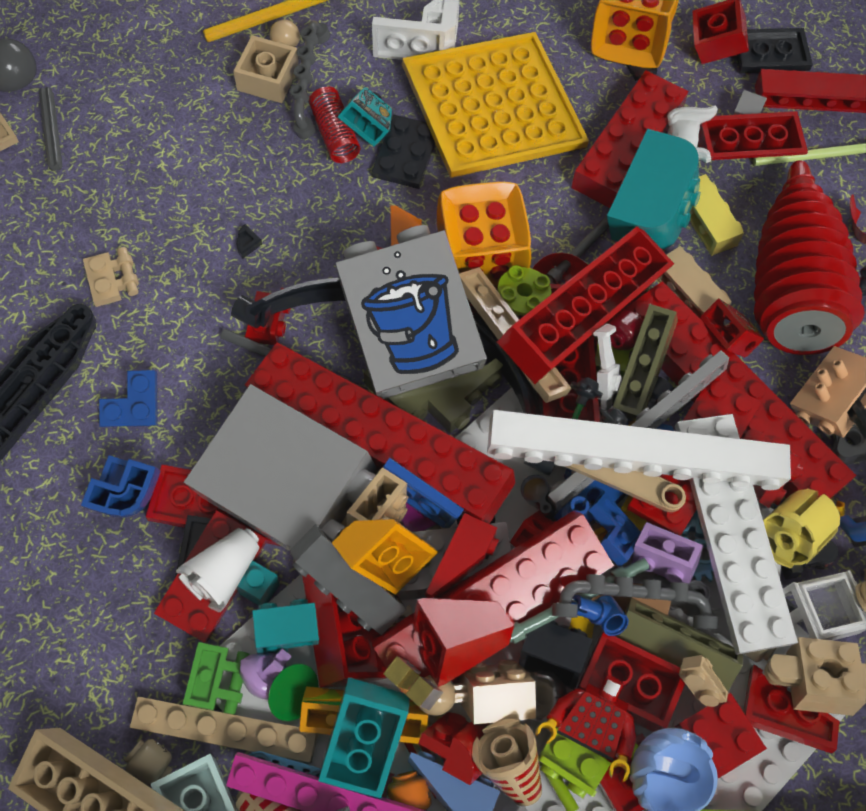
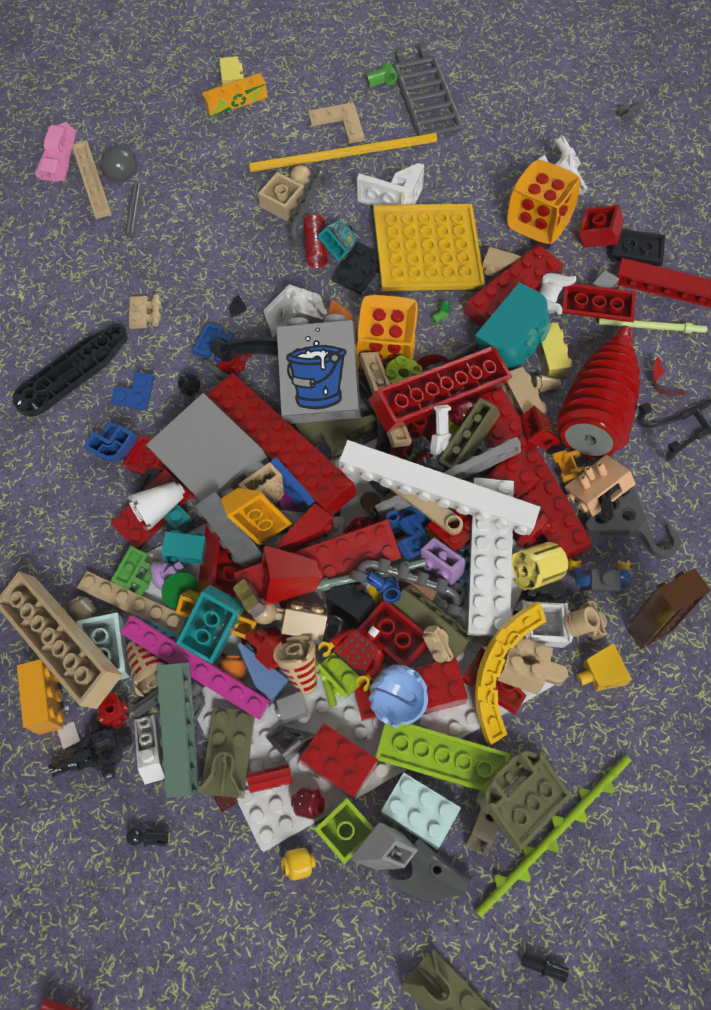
camera: 20 degrees right, 0 degrees up
none -> black gear [178,372,200,396]
none -> blue plate [192,323,235,363]
none -> white bracket [263,285,327,339]
none -> arm [431,300,450,324]
none -> yellow plate [475,602,547,745]
none -> tan slope [482,247,522,277]
none -> tan cone [532,374,561,392]
none -> light orange piece [552,450,585,485]

